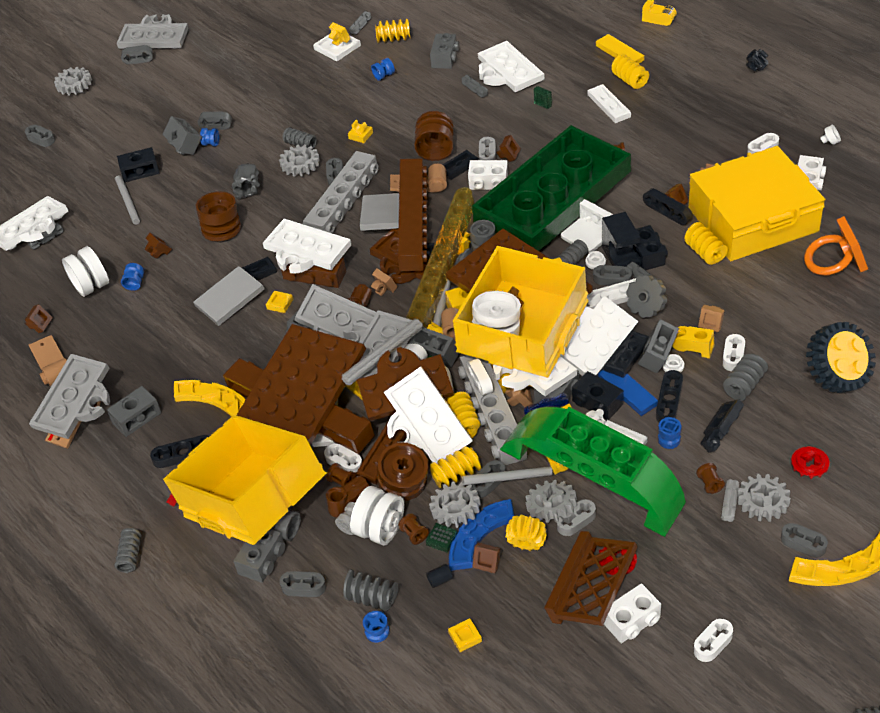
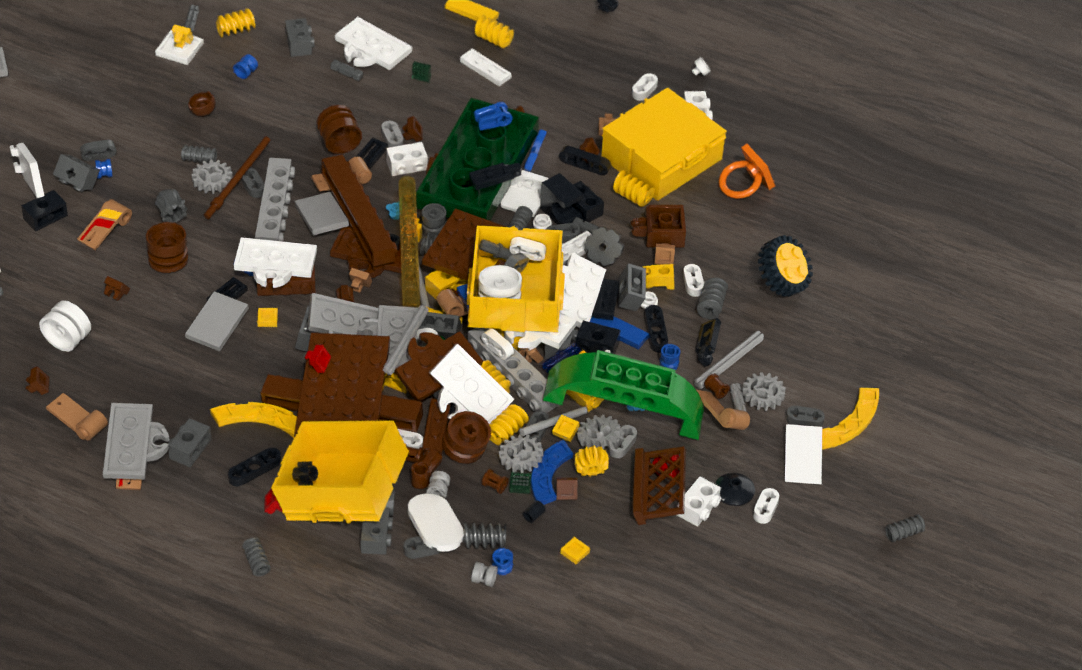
camera: 30 degrees left, 0 degrees up
light grey bar [115,175,140,225] -> none
blue wheel [121,263,144,291] -> none
yellow tile [348,120,373,143] -> none
white wheel [350,486,404,546] -> none
red gear [791,446,830,479] -> none
none -> white tile [9,143,44,198]
none -> medium nougat door [77,199,132,251]
none -> reddish brown hair [188,91,216,117]
none -> reddish brown bar [203,136,271,219]
none -> black gear [292,461,318,485]
none -> red tile [304,345,331,373]
none -> white tile [408,494,464,551]
none -> black hinge [469,162,521,190]
none -> light grey wheel [471,562,498,587]
none -> blue piece [474,102,513,130]
none -> dark grey axle [479,240,514,261]
none -> dark grey beam [504,253,529,272]
none -> white beam [509,237,546,261]
none -> blue tile [523,129,547,172]
none -> yellow tile [552,415,580,442]
none -> reddish brown hinge [631,205,686,247]
none -> light grey axle [694,331,764,389]
none -> medium nougat door [696,390,750,430]
none -> black dish [715,473,755,506]
none -> white sticker [785,424,822,484]

